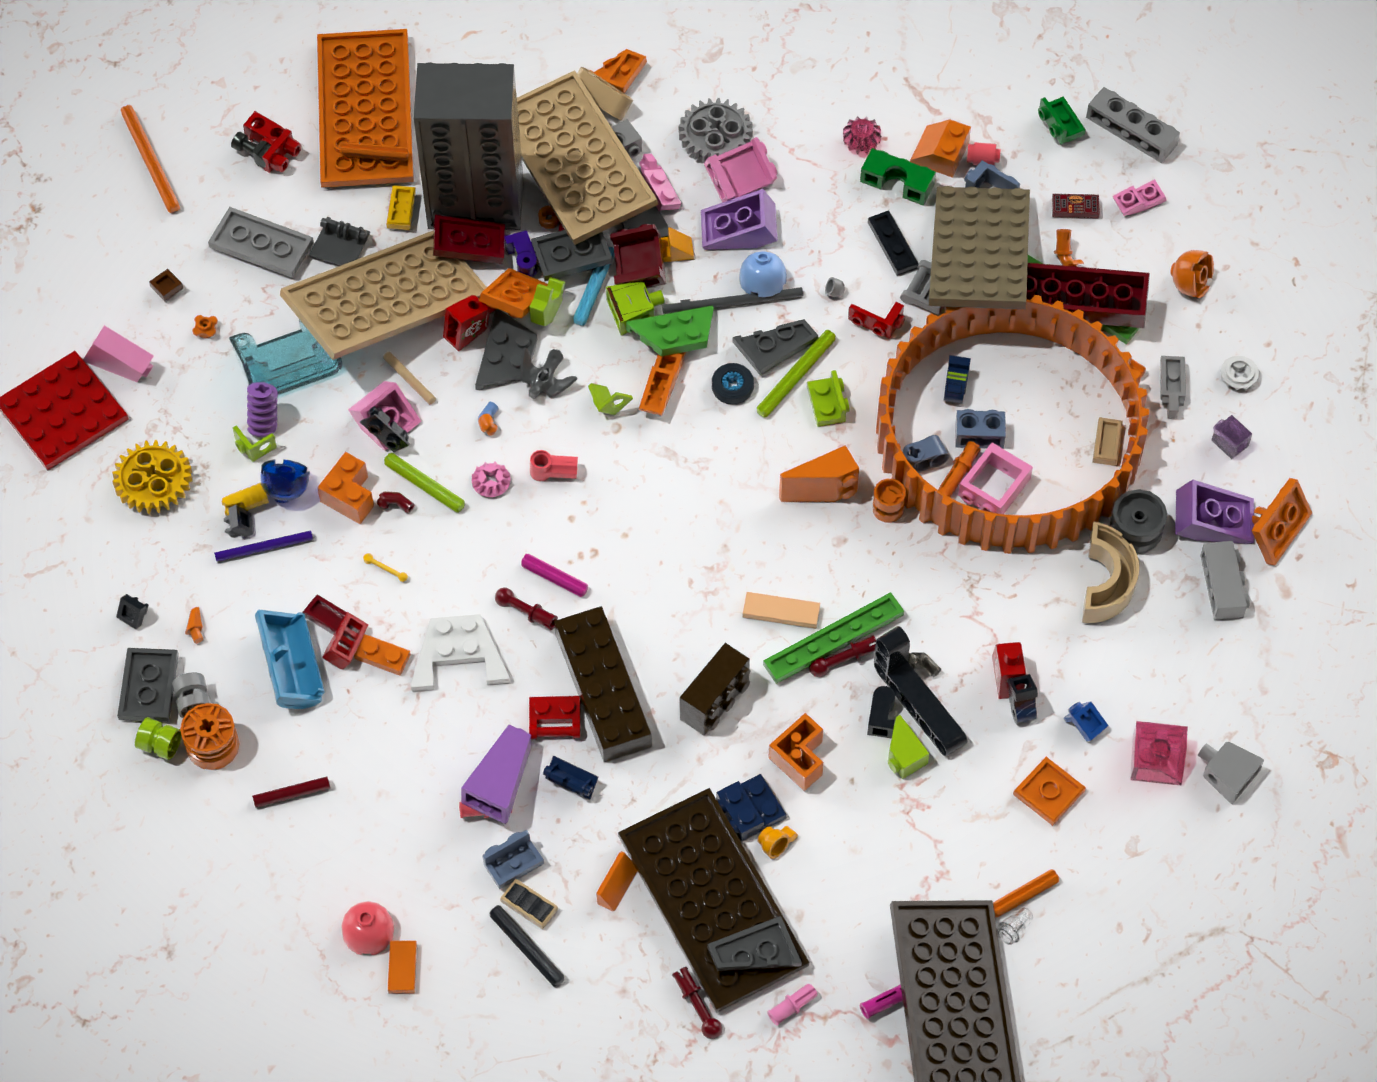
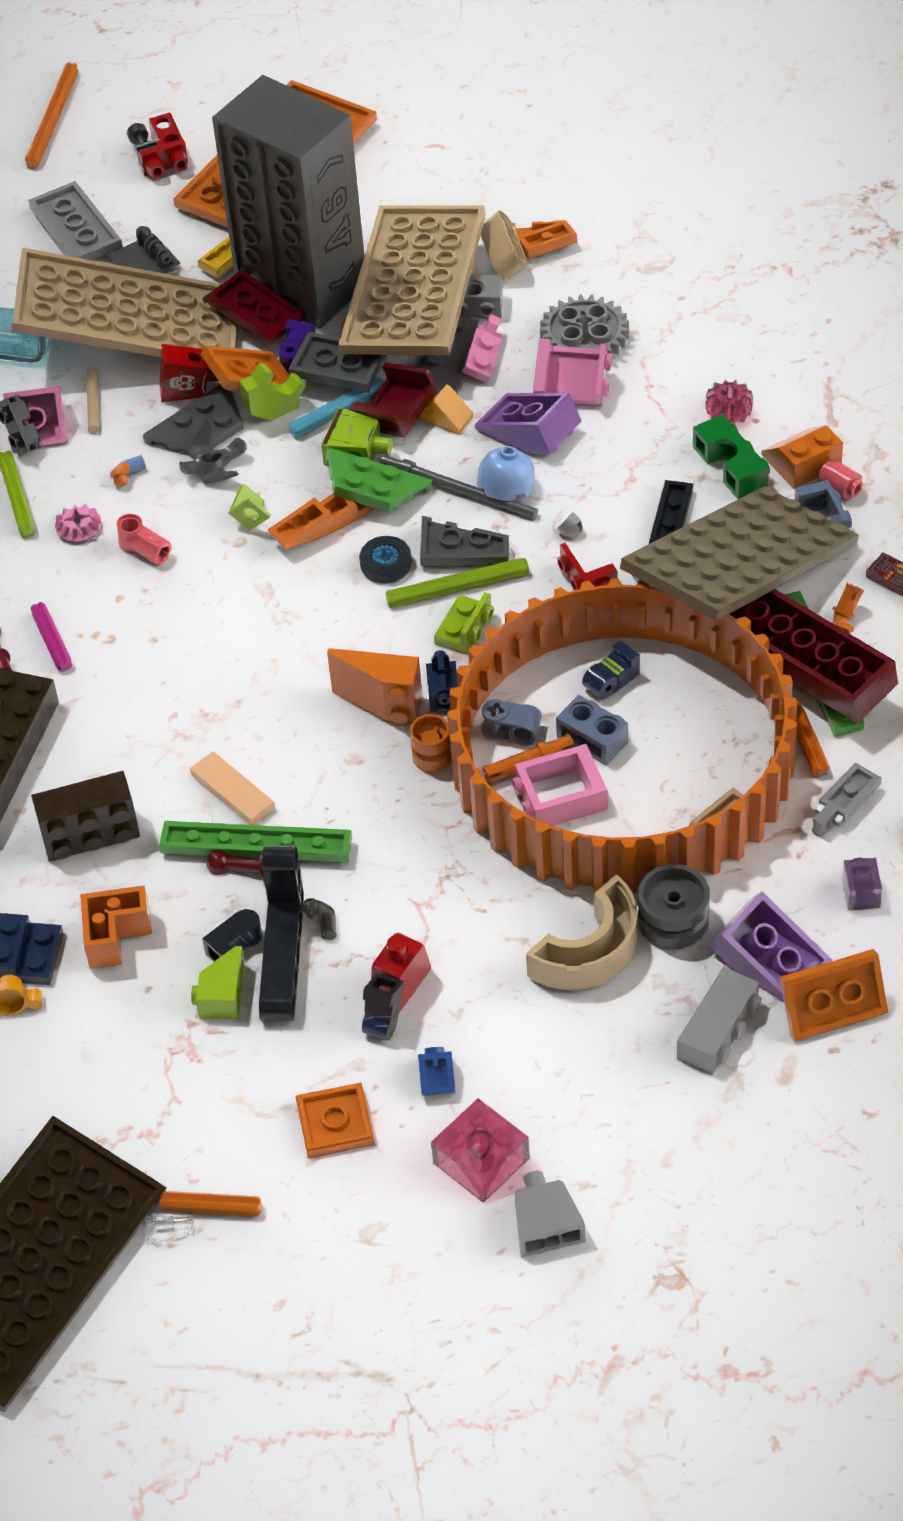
camera: 40 degrees right, 10 degrees down
none -> dark blue hinge [426,650,457,712]

